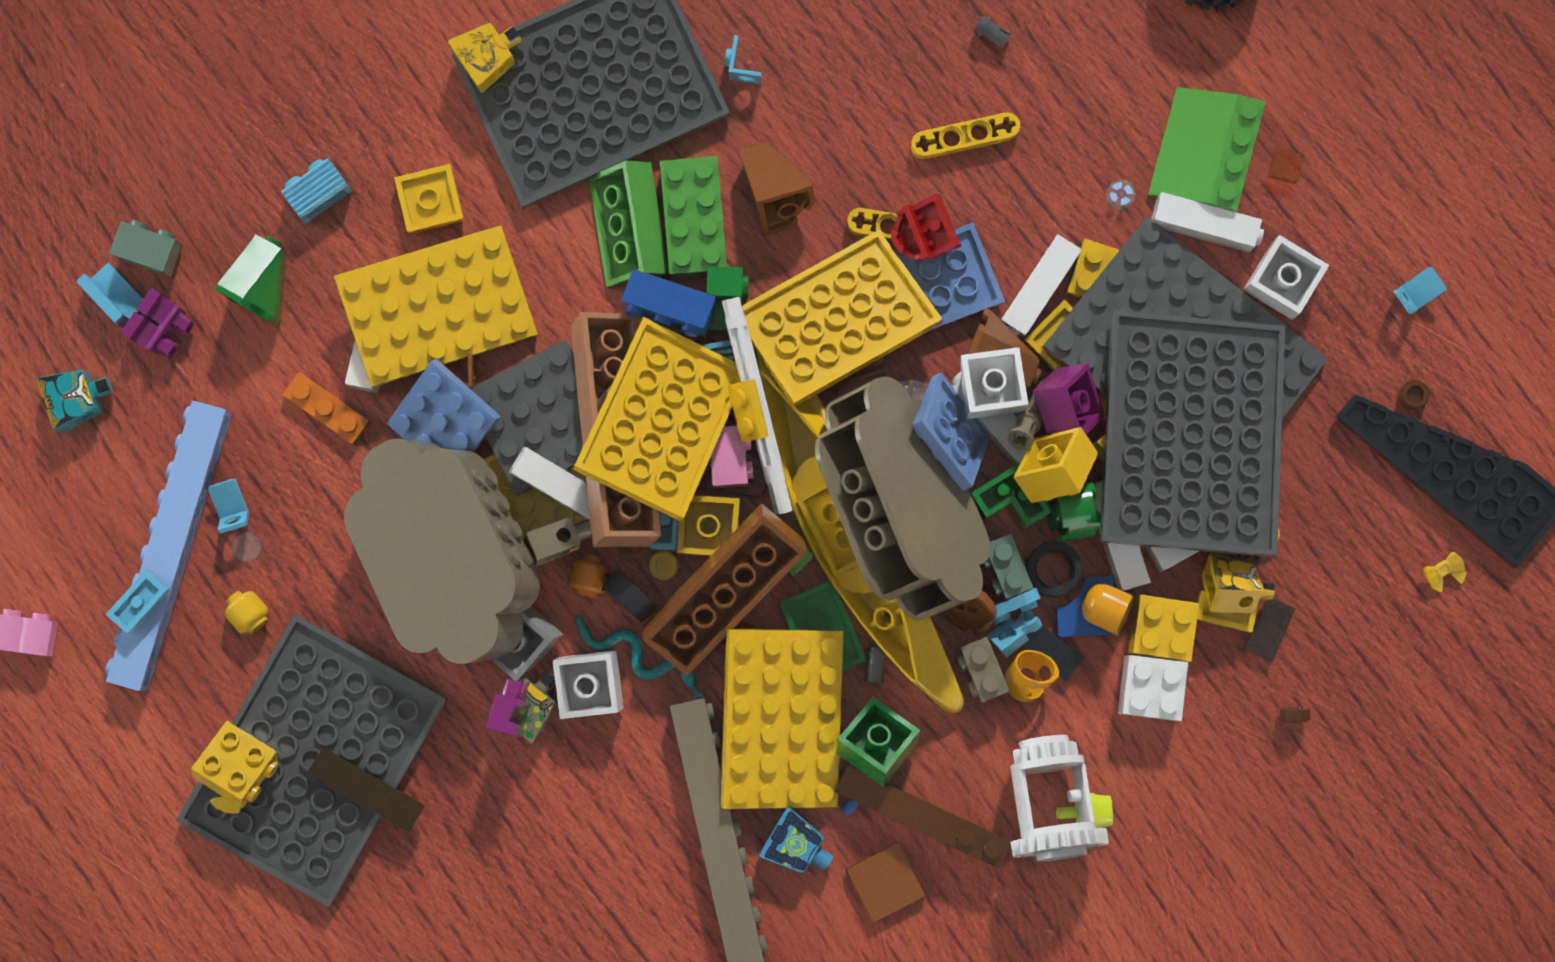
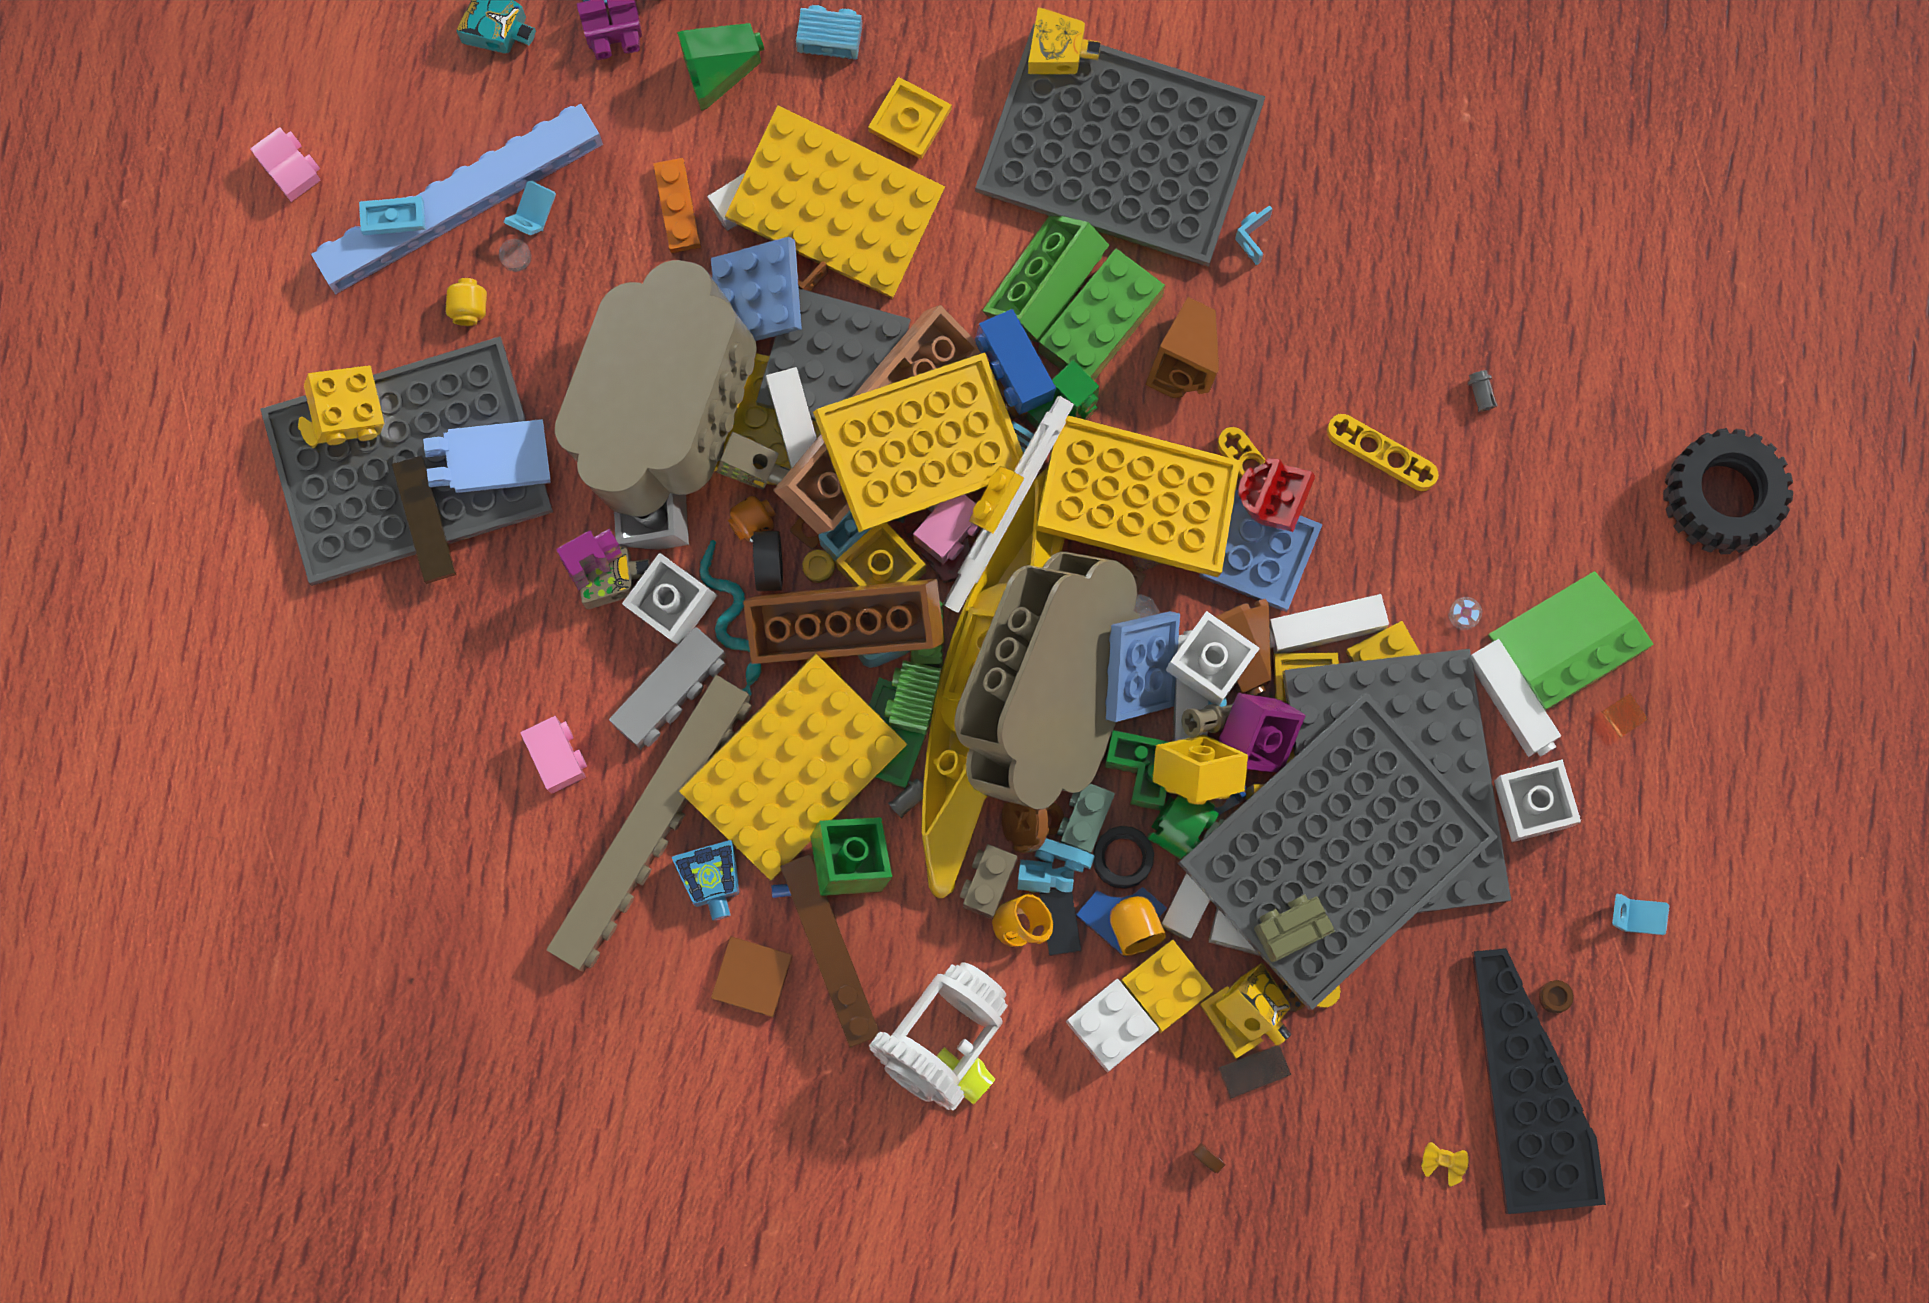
camera: 45 degrees right, 5 degrees down
none -> light blue tile [423,419,551,493]
none -> bright pink brick [520,716,587,794]
none -> light grey brick [609,627,726,750]
none -> bright green brick [885,660,941,735]
none -> olive brick [1254,894,1335,963]

